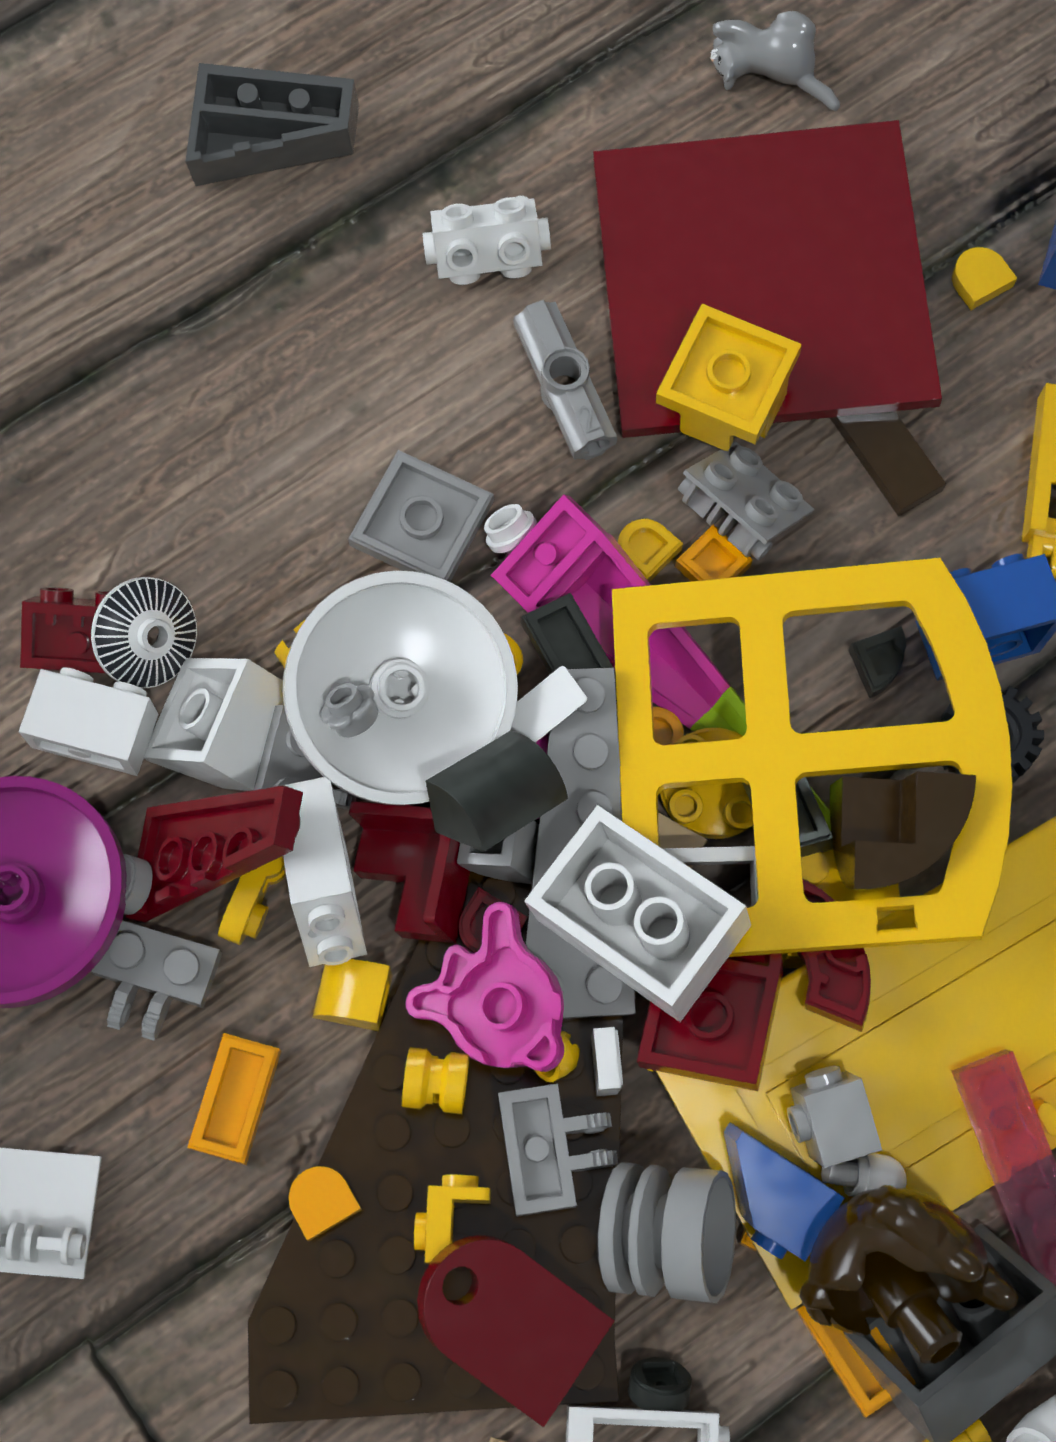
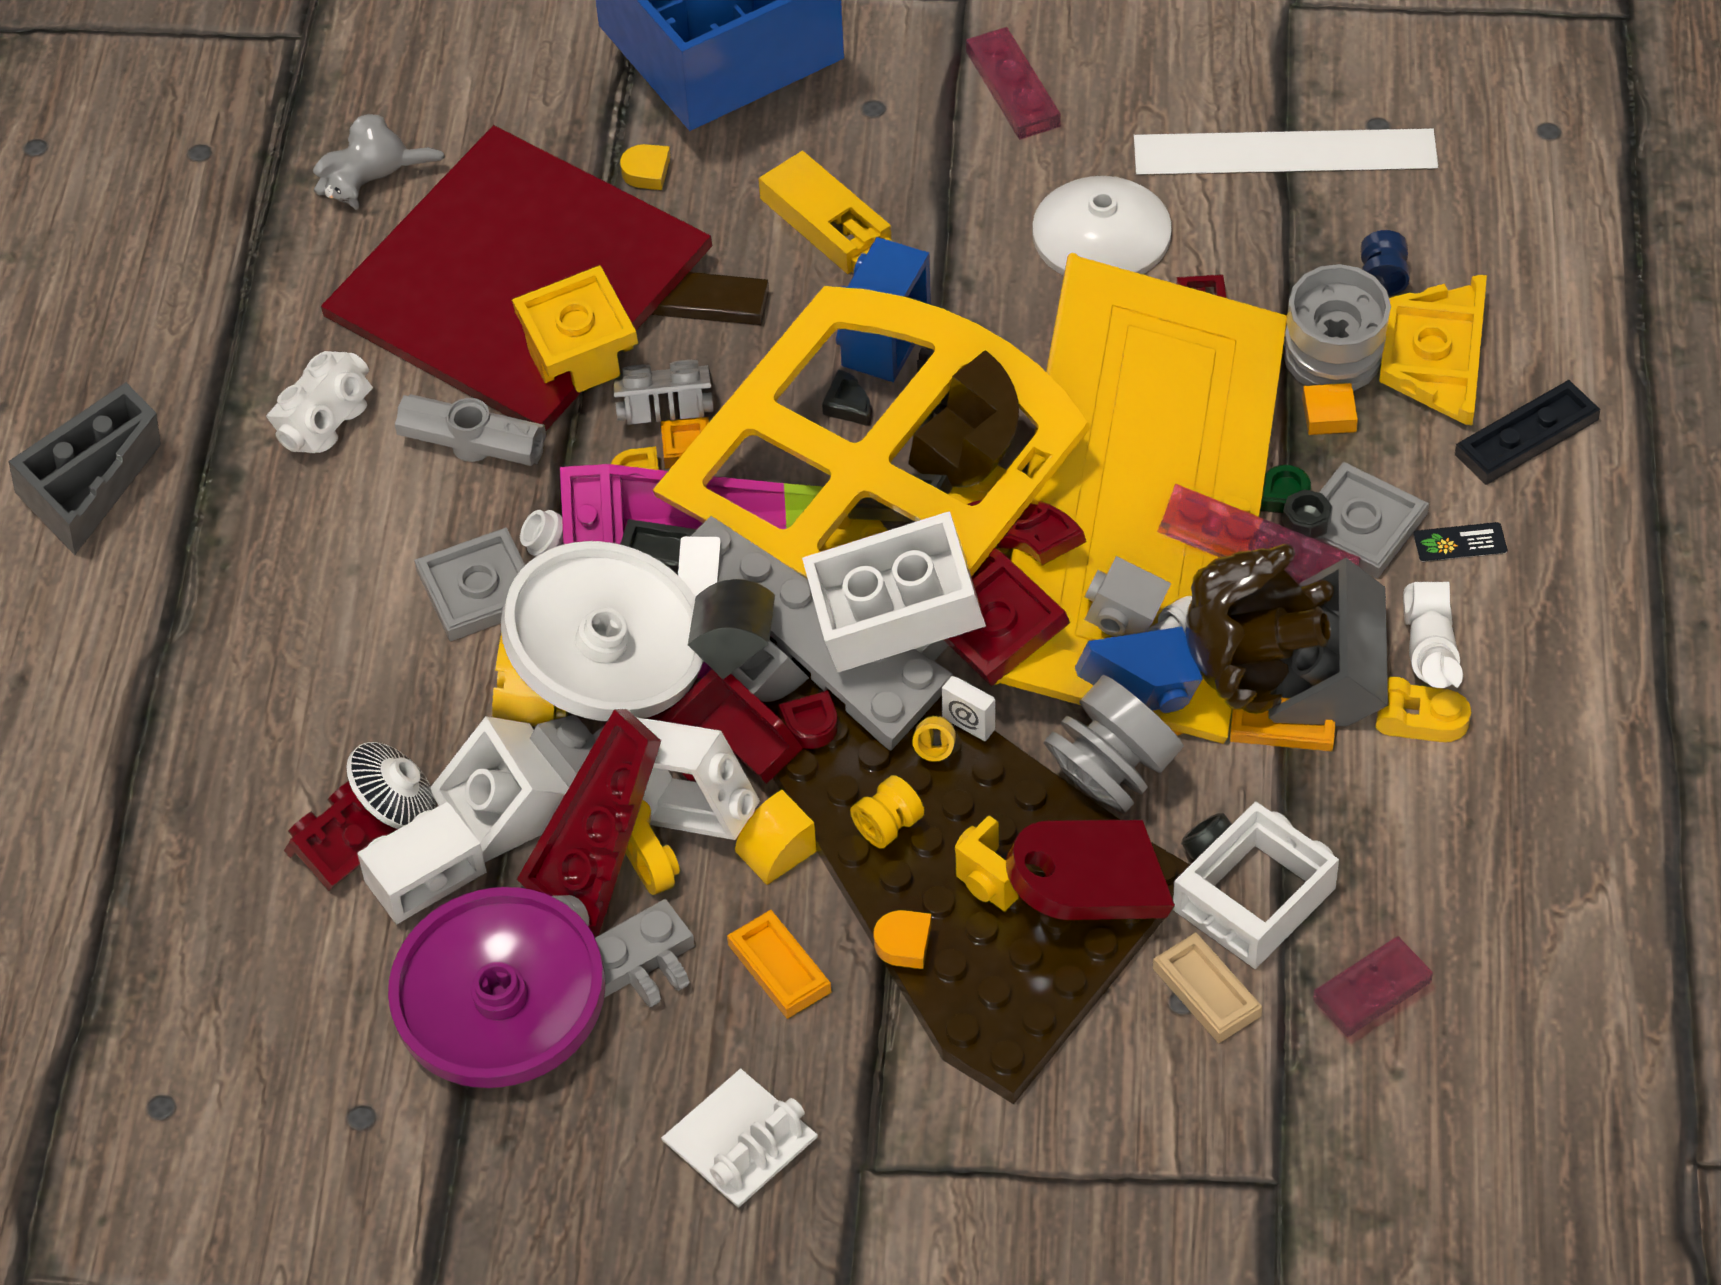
camera: 45 degrees left, 20 degrees down
light grey plate [321,683,378,737] -> none
dark pink tile [406,902,564,1072] -> none
light grey hinge [498,1084,618,1217] -> none

